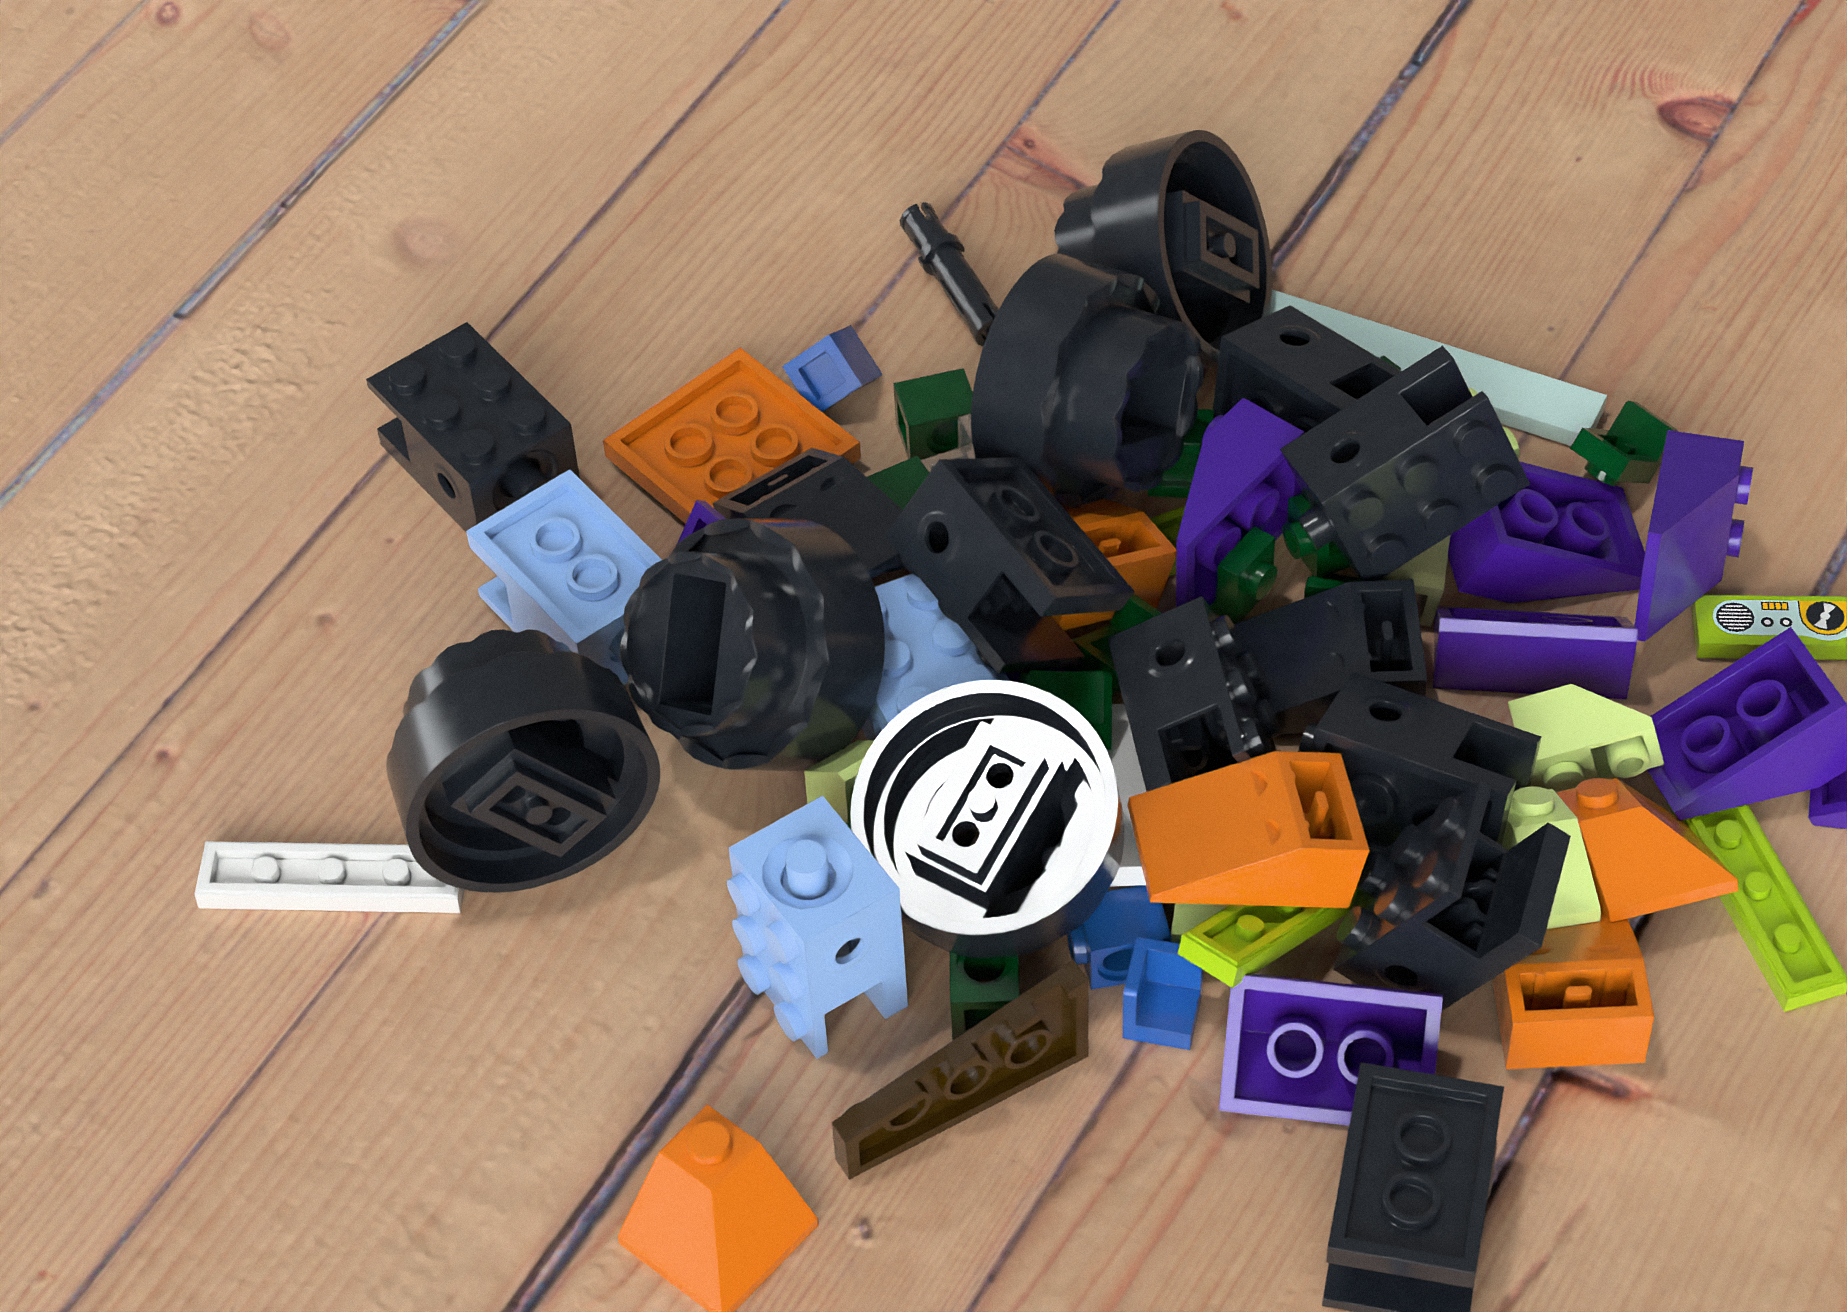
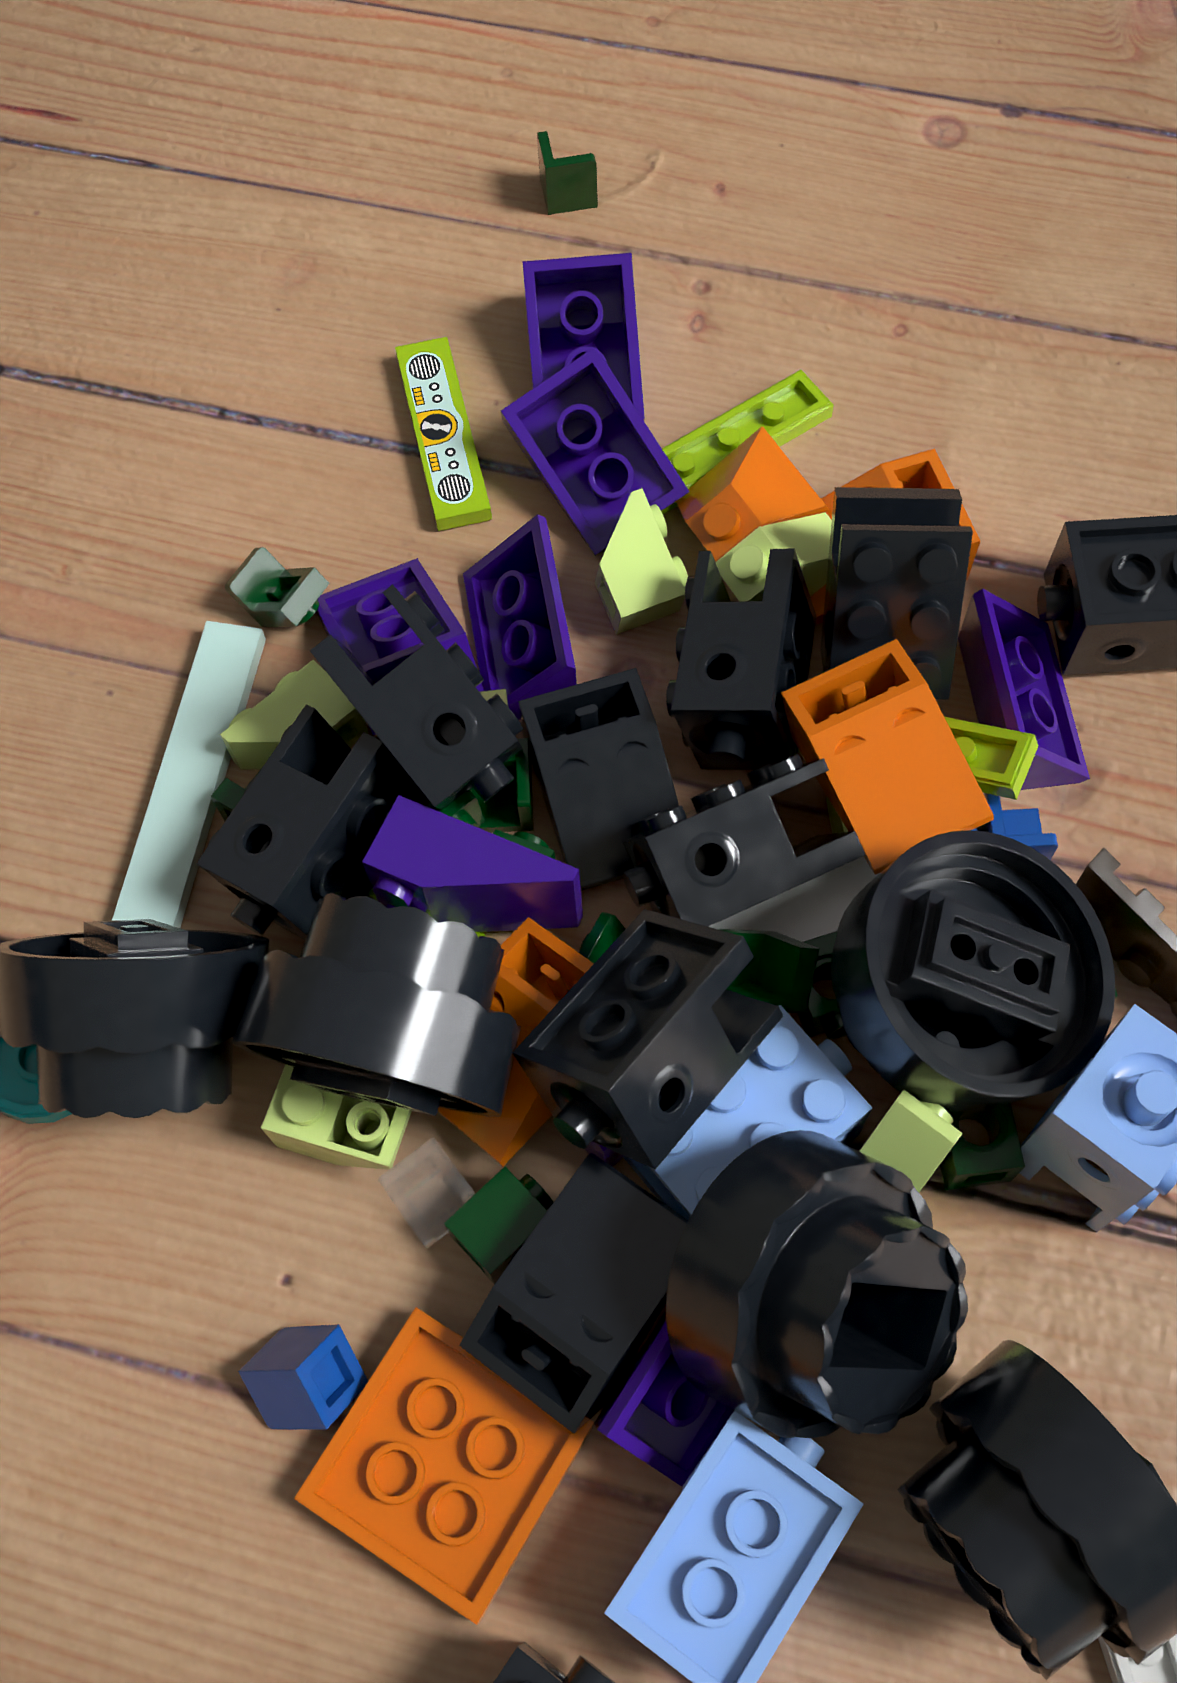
camera: 105 degrees left, 15 degrees up
dark green brick [893,368,974,464] -> none
black pin [900,202,999,346] -> none
dark purple slope [1634,430,1753,641] -> none

